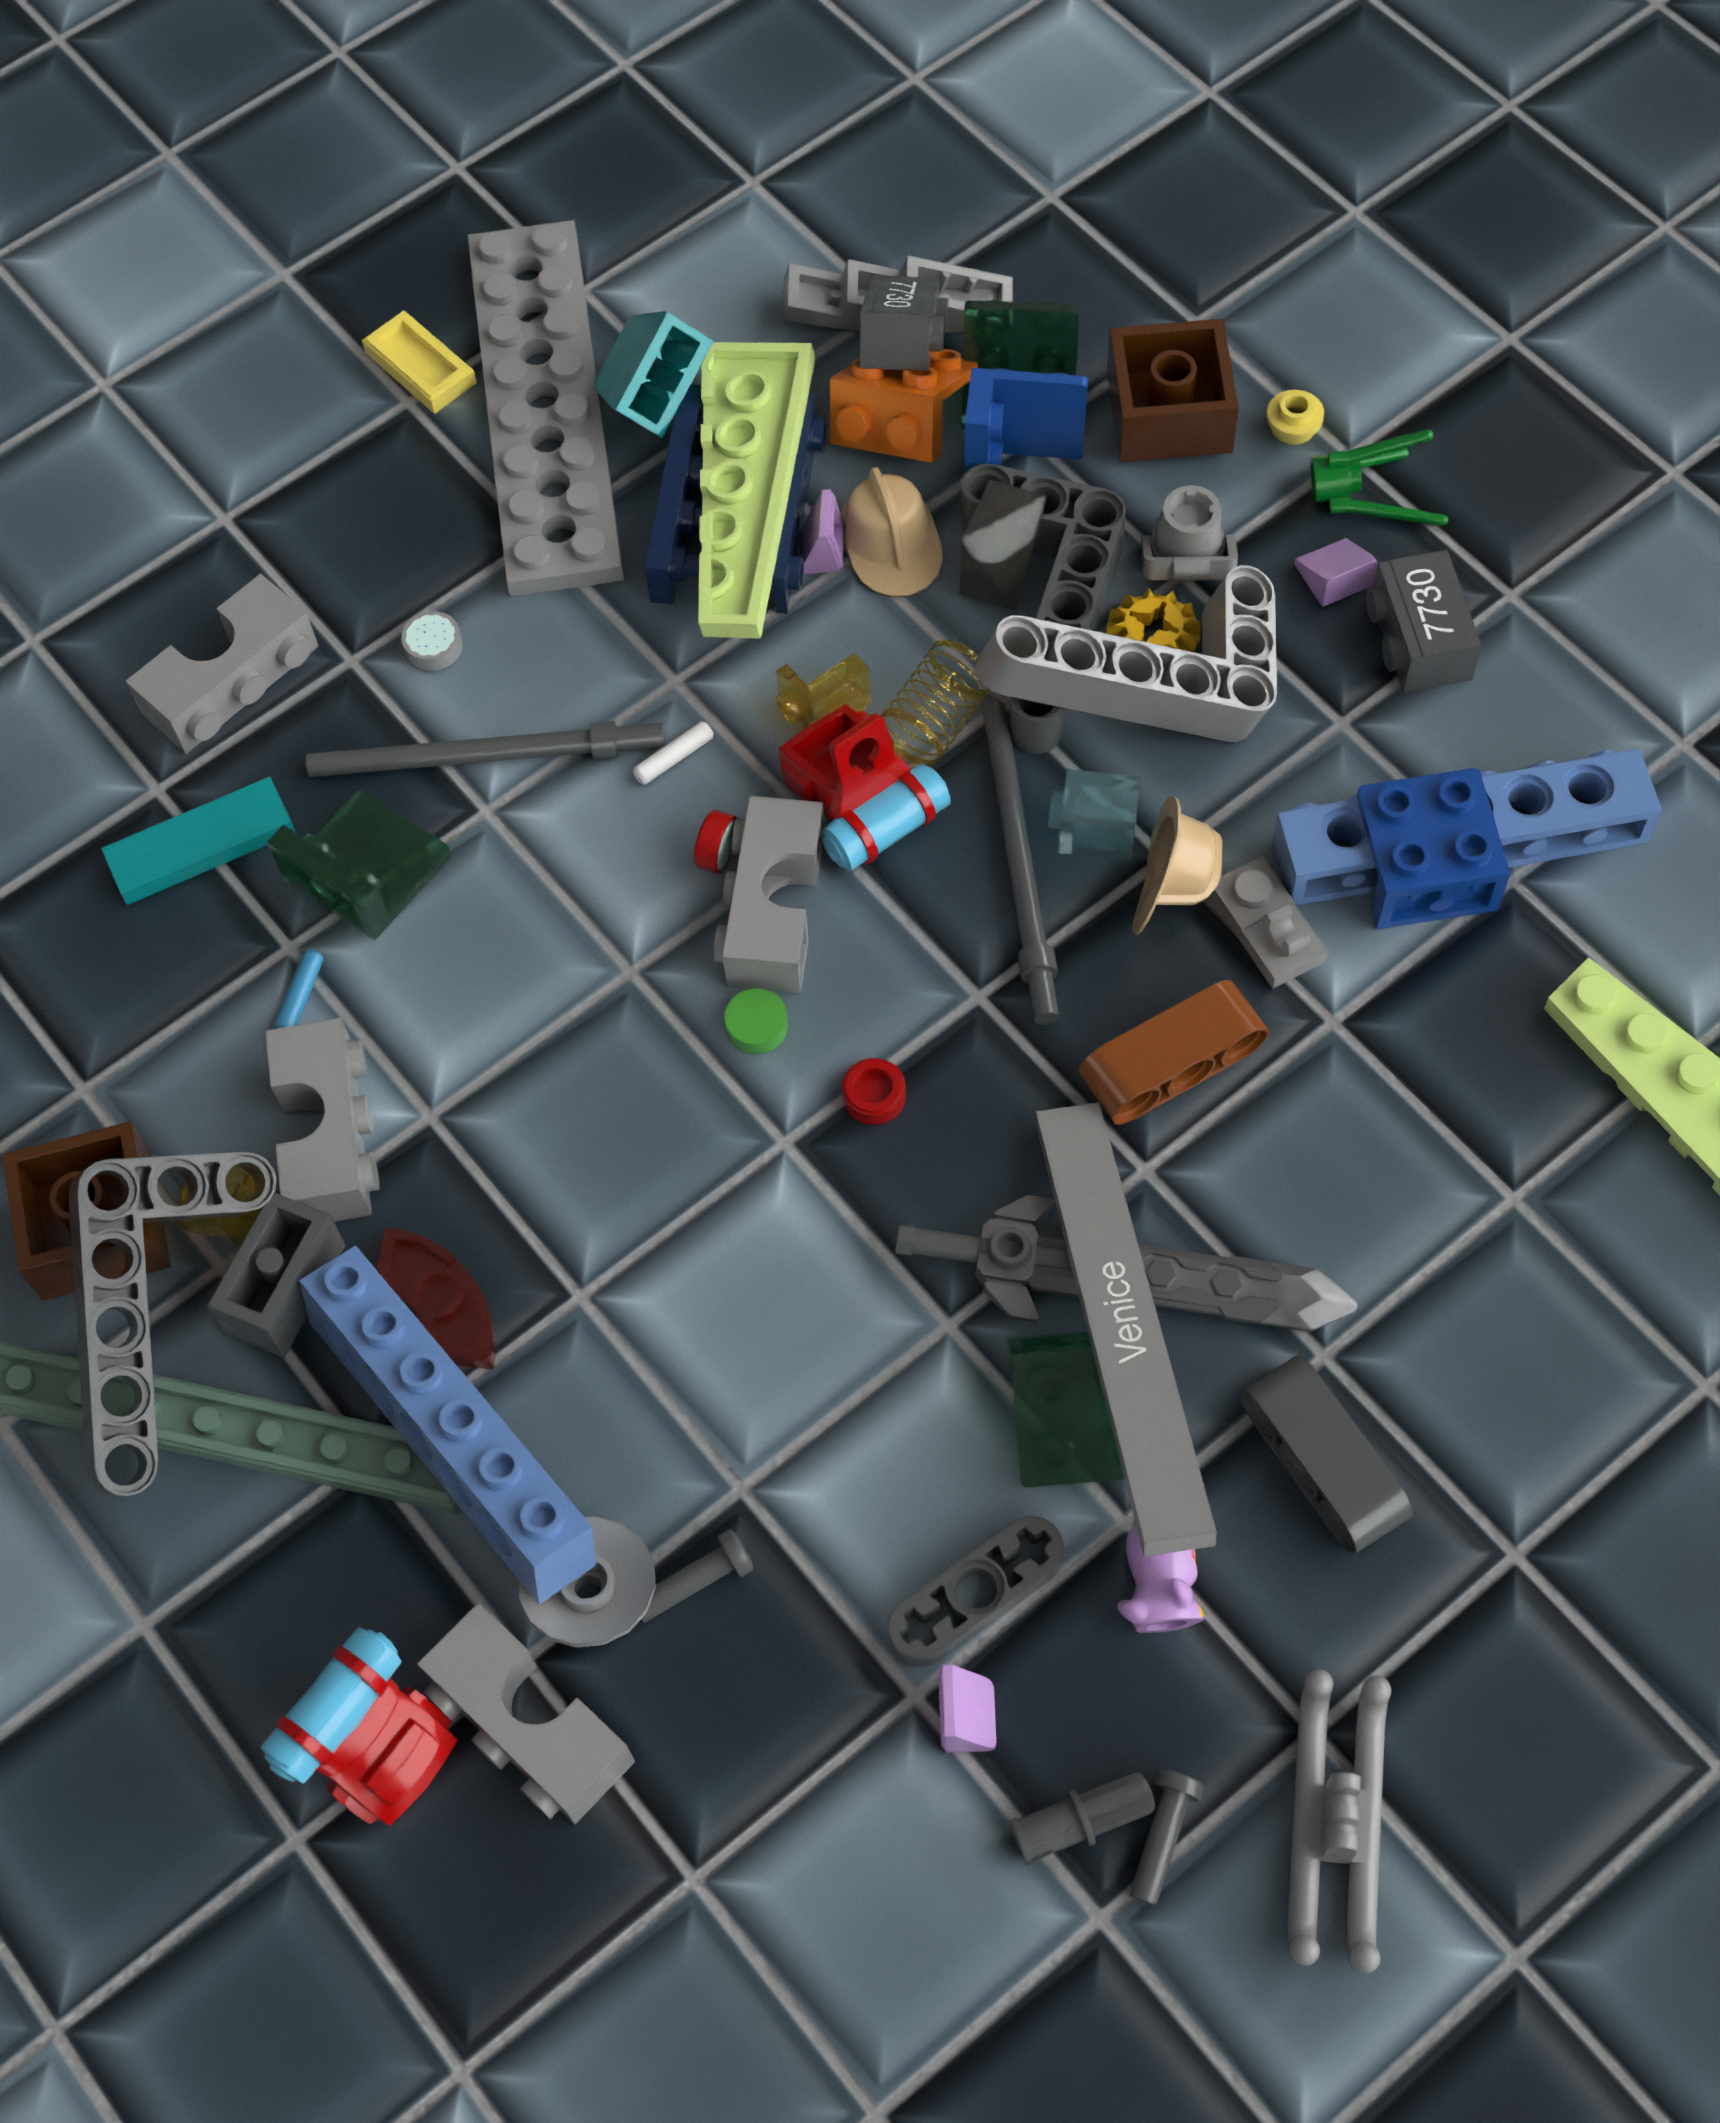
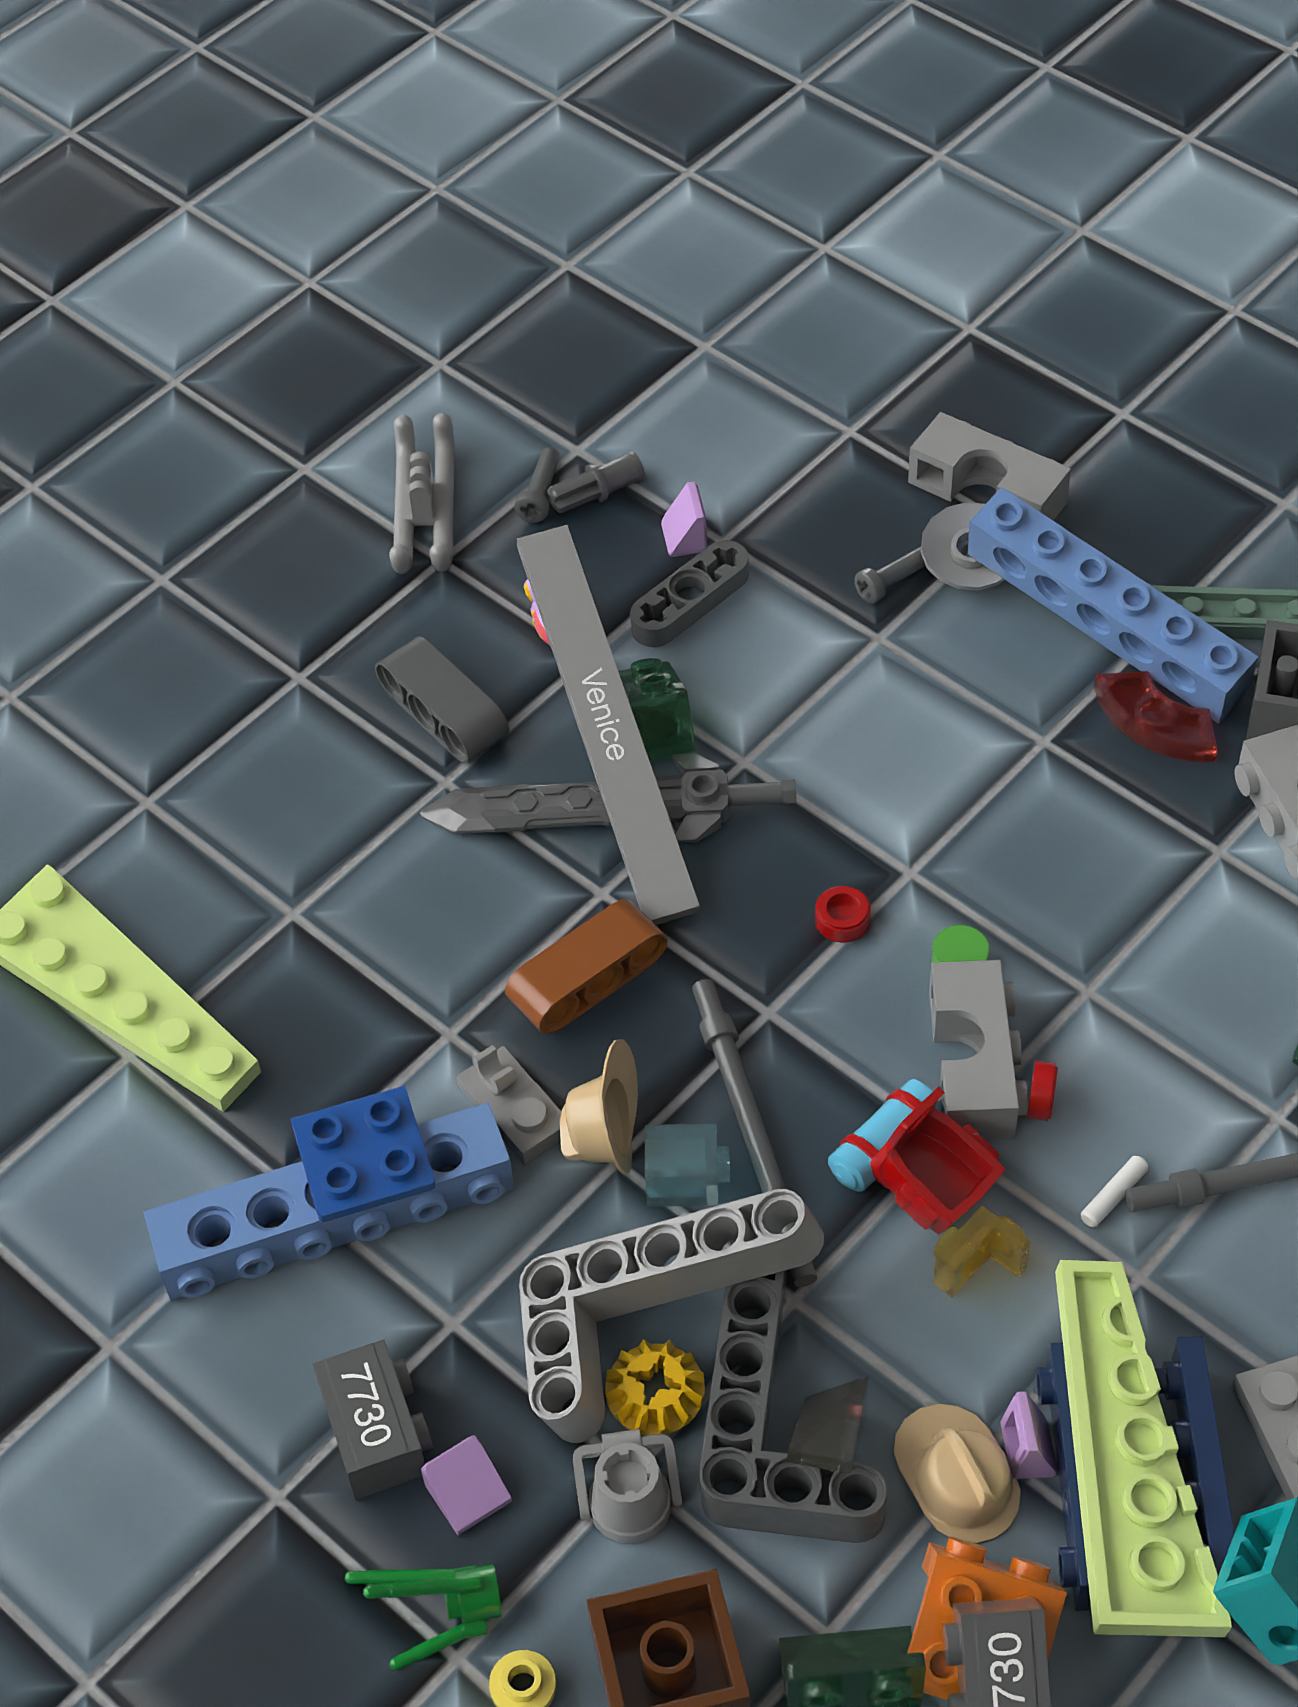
camera: 170 degrees right, 10 degrees down
red piece [260,1627,458,1826] -> none
clear yellow piece [881,639,991,766] -> none
blue bracket [964,368,1088,475] -> none

